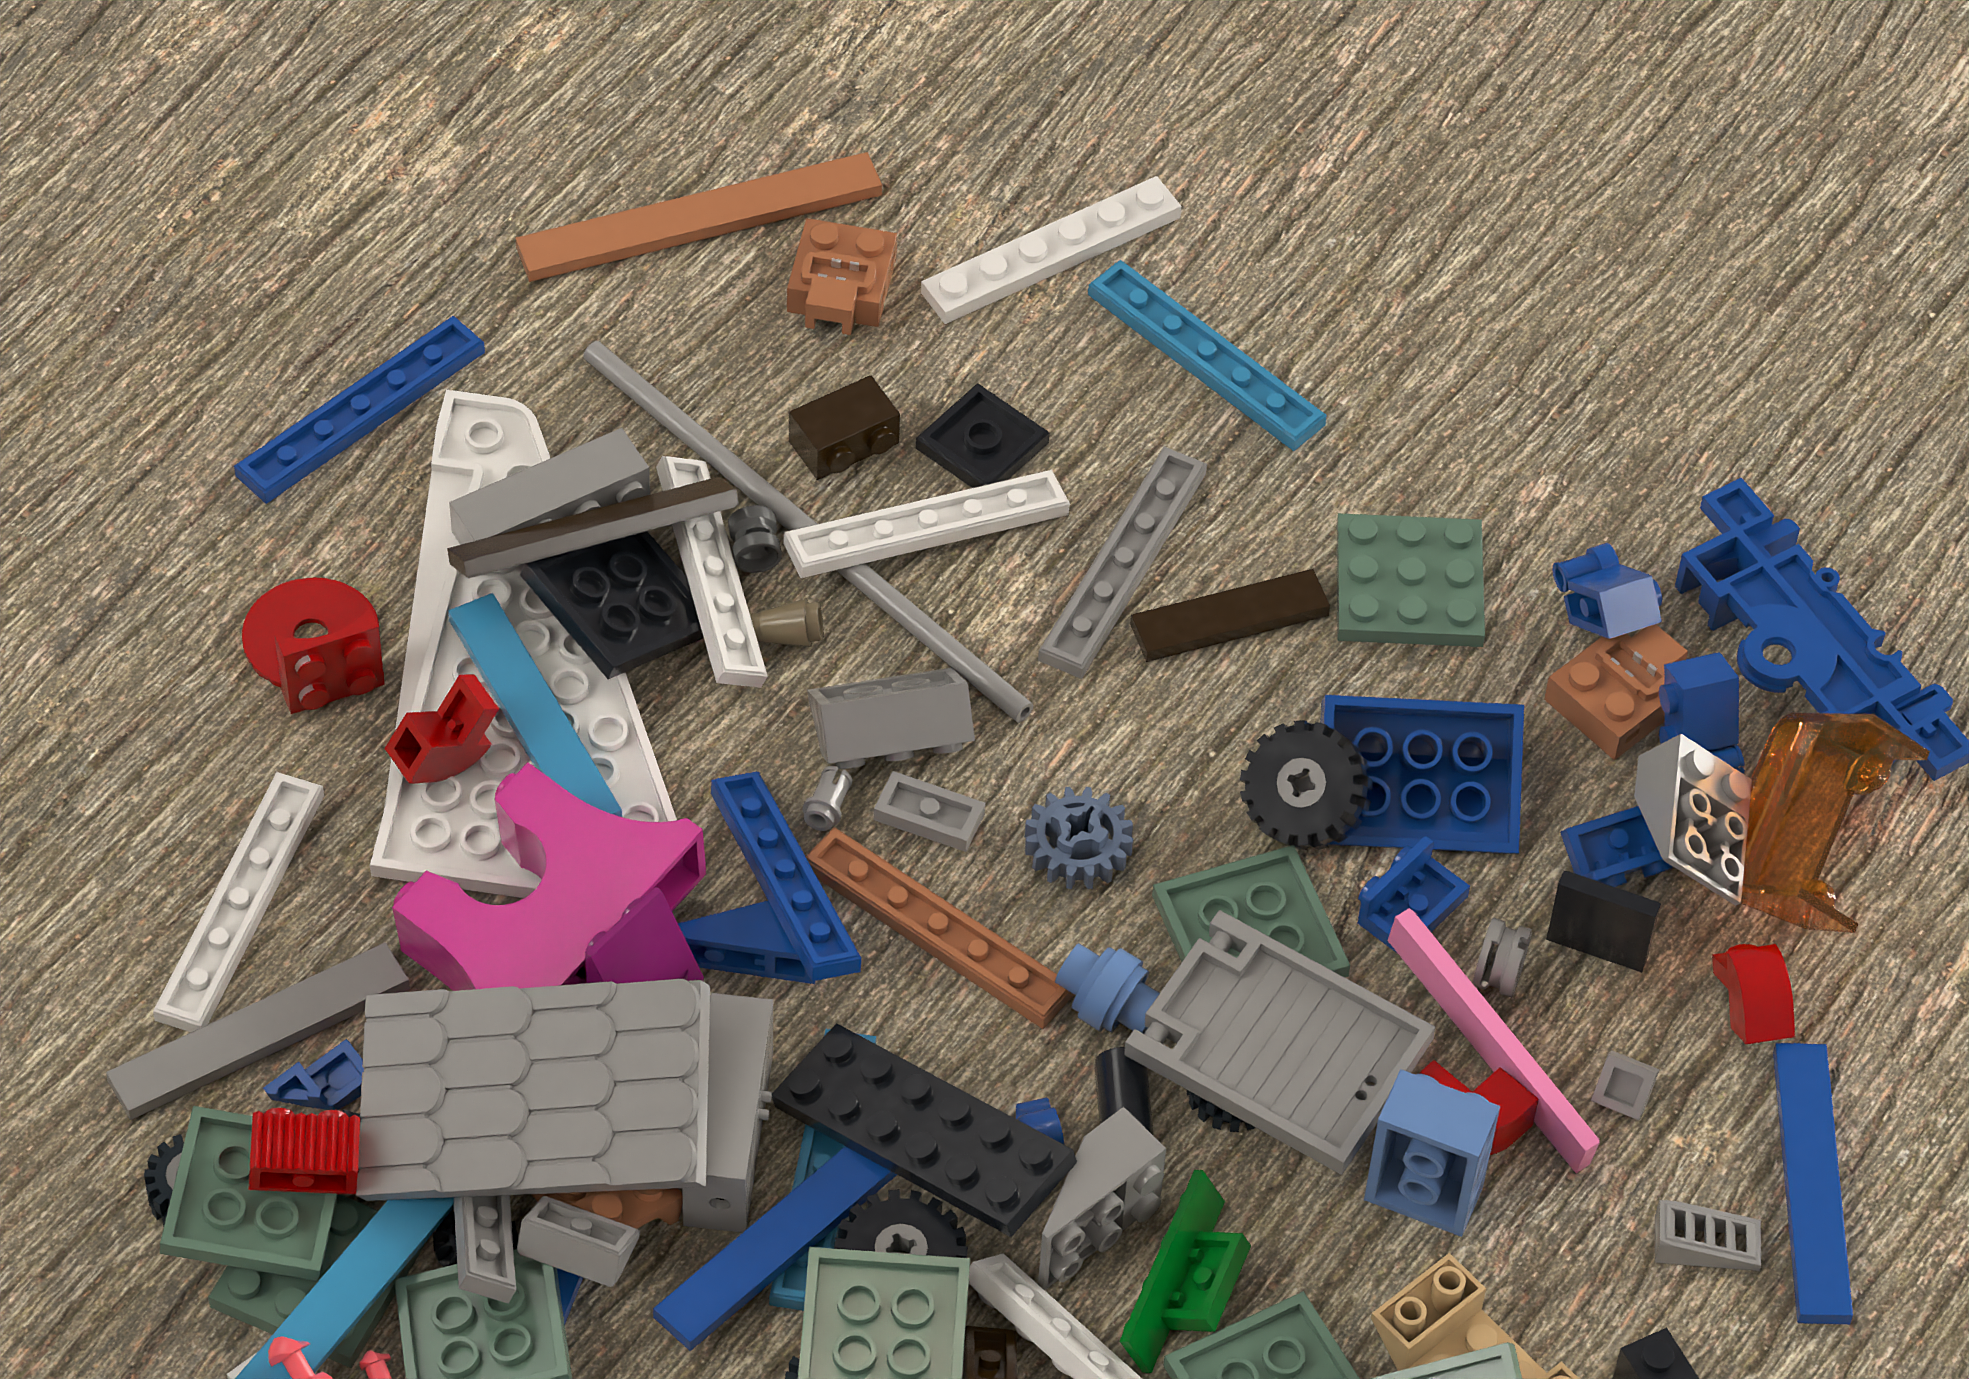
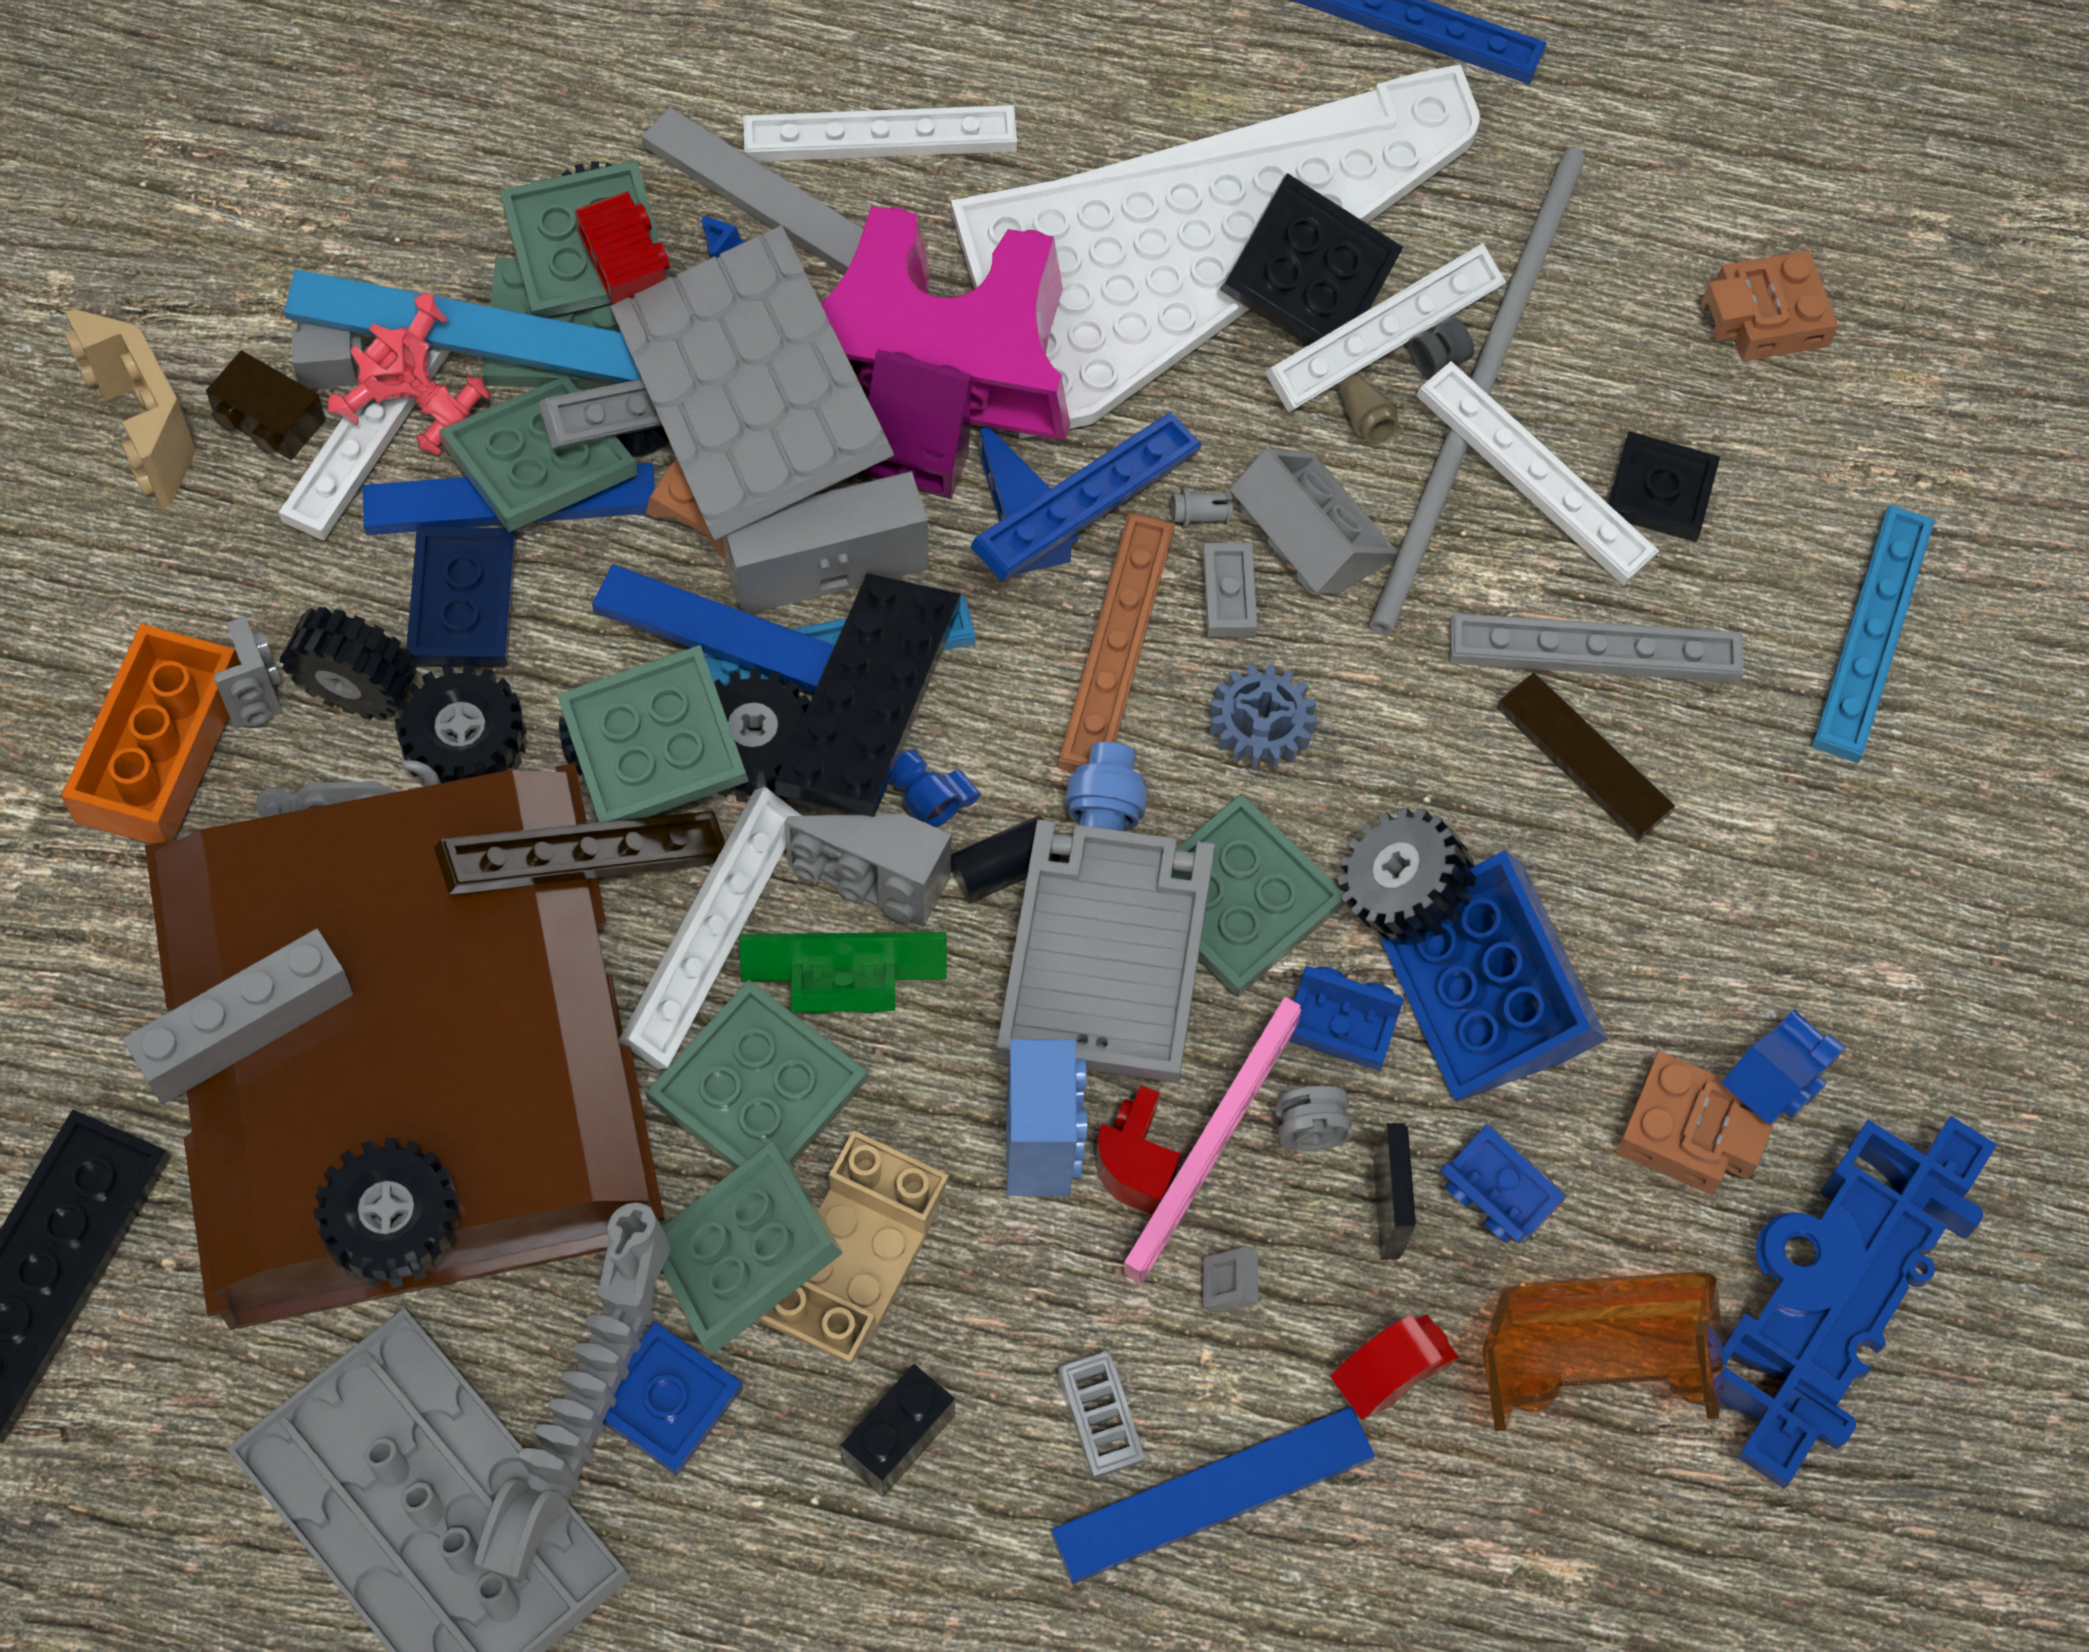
camera: 65 degrees right, 10 degrees up
red piece [242,577,385,714] -> none
red brick [384,674,499,784] -> none
dark brown tile [447,477,739,578] -> none
dark azure tile [448,593,622,817] -> none
light grey brick [449,428,650,545] -> none
nougat tile [516,152,882,282] -> none
light grey slope [517,1196,640,1287] -> none
dark brown brick [789,375,900,480] -> none
white plate [921,176,1181,324] -> none
sand green plate [1336,513,1485,647] -> none
light grey slope [1634,734,1752,906] -> none
blue hinge [1659,652,1745,774] -> none

